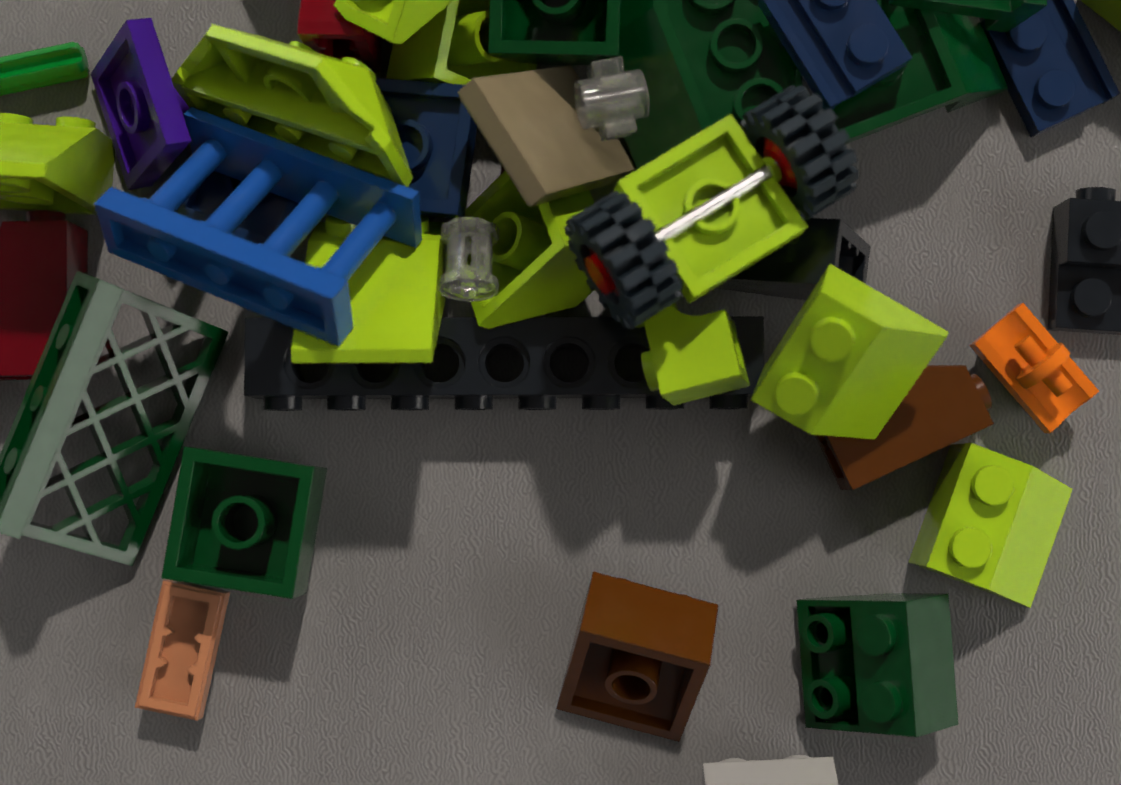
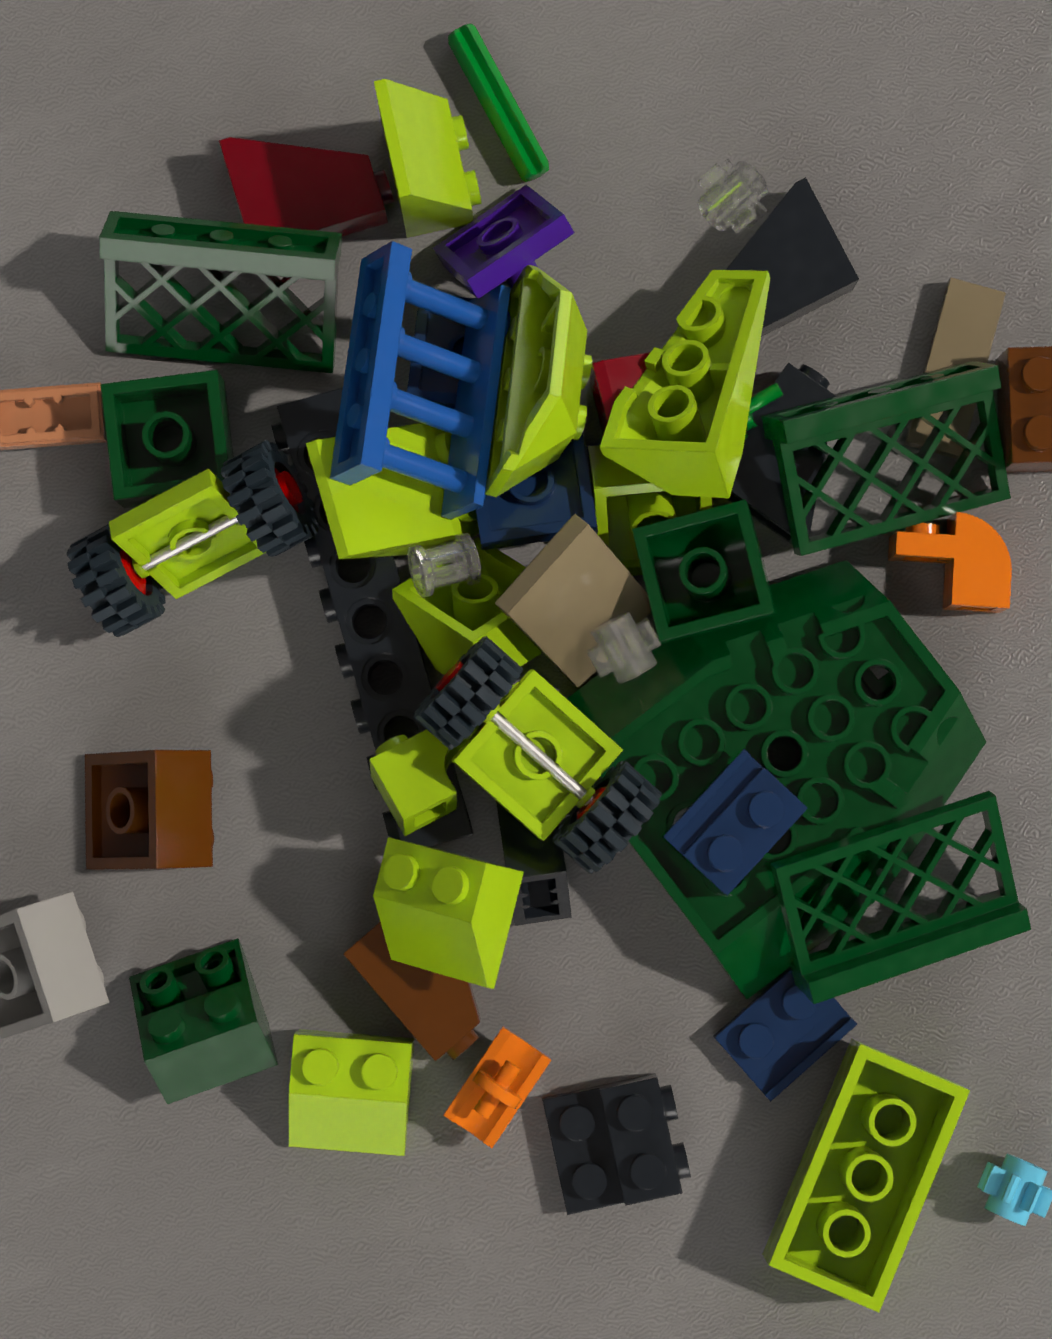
camera: 70 degrees right, 0 degrees up
none -> plate [67,440,318,637]

